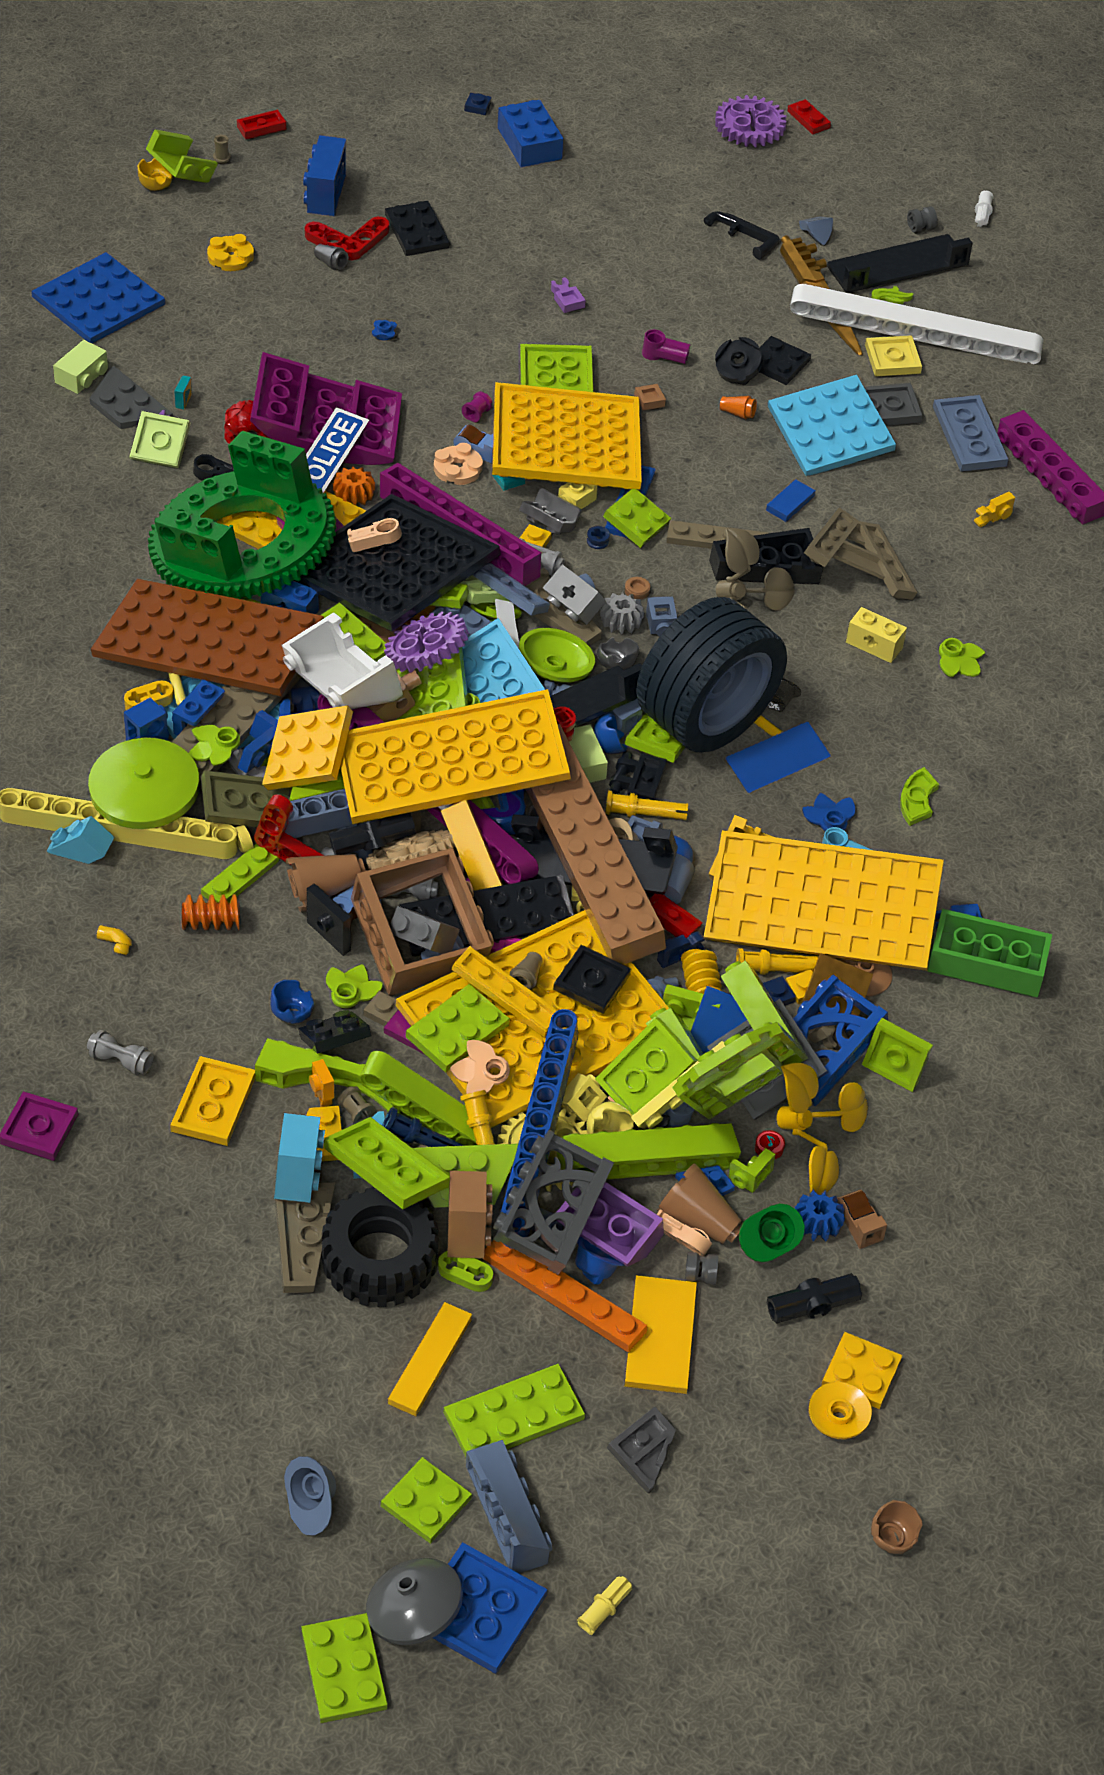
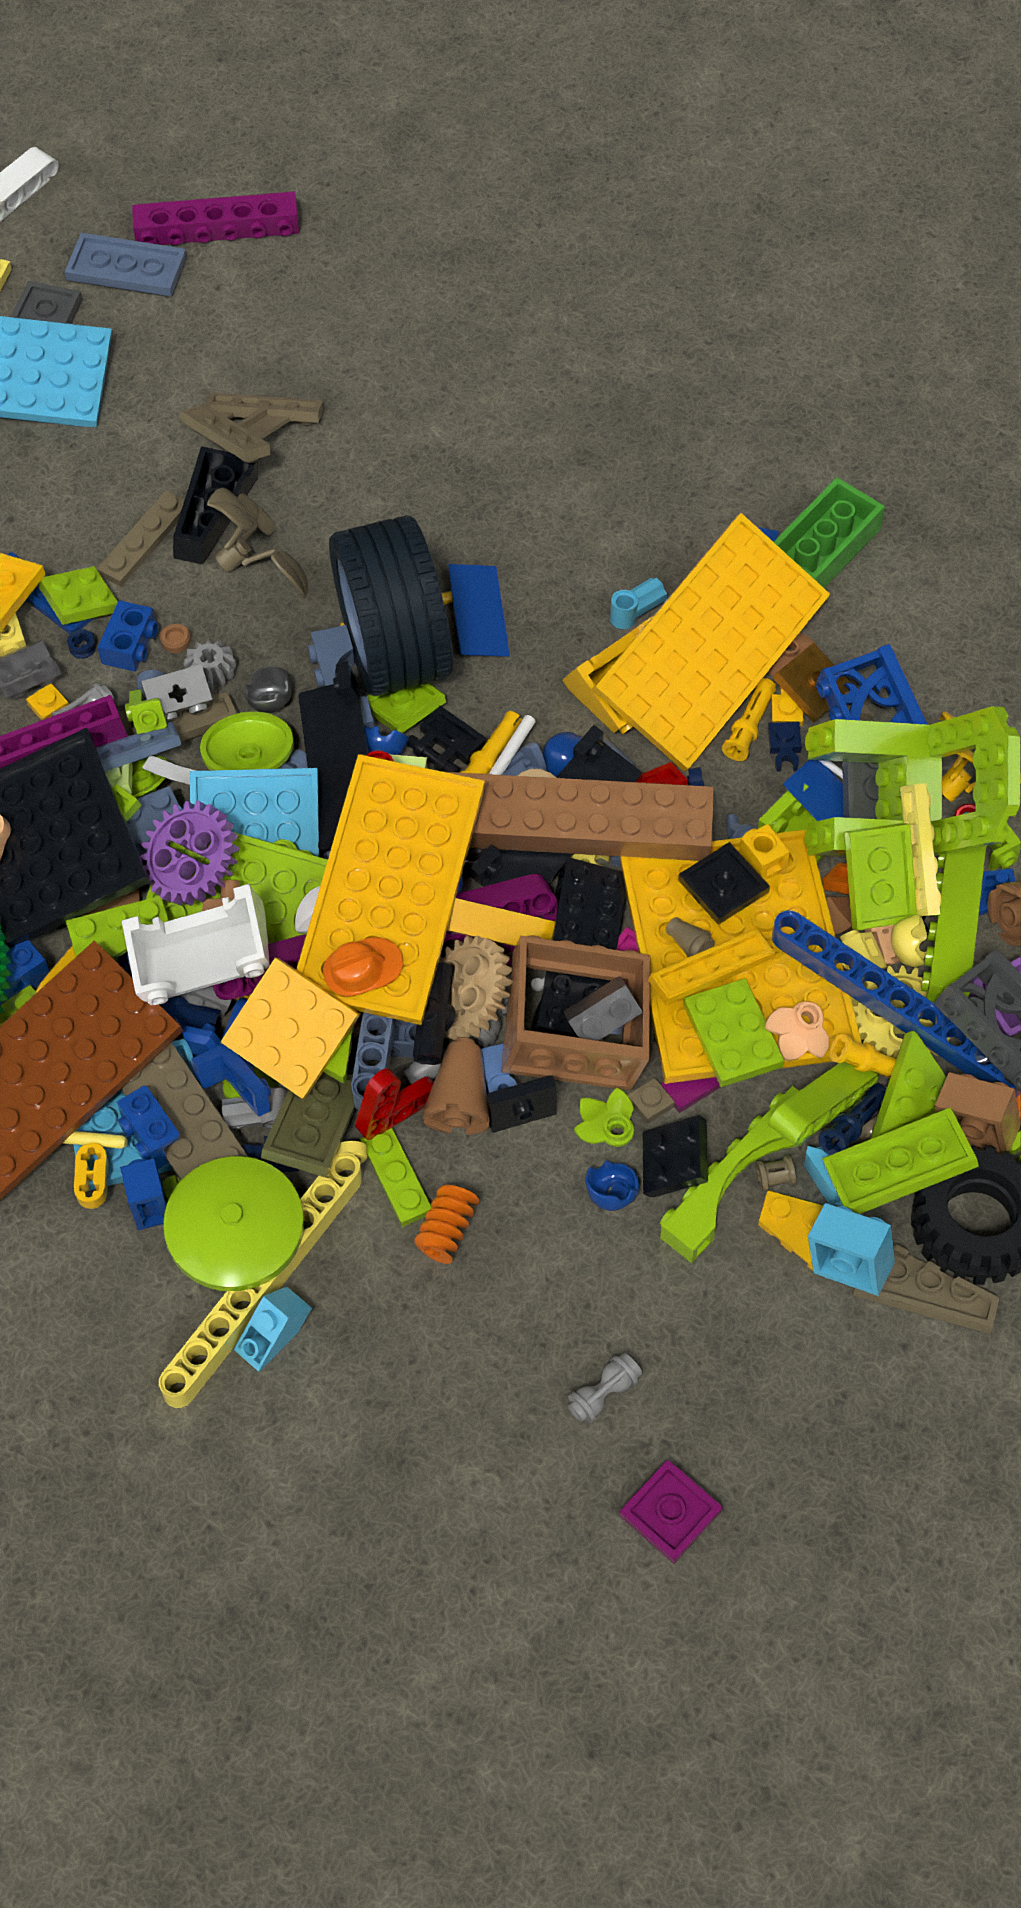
camera: 60 degrees left, 10 degrees up
yellow arm [97,925,132,955] -> none
yellow plate [170,1056,255,1146] -> none
lime plate [189,725,240,766] -> none
light orange plate [309,1059,334,1107] -> none
sand blue brick [646,596,677,636] -> none
yellow piece [681,949,722,994] -> none
blue tile [766,479,816,522] -> none
blue plate [802,793,855,831] -> none
light yellow brick [846,607,907,663] -> none
lime plate [862,1018,933,1092] -> none
lime tile [900,767,939,826] -> none
lime plate [939,638,985,677] -> none
yellow plate [974,492,1015,527] -> none
none -> blue brick [98,600,159,672]
none -> lime bracket [125,689,167,734]
none -> orange piece [323,937,403,997]
none -> white bar [489,715,536,775]
none -> yellow brick [739,824,790,880]

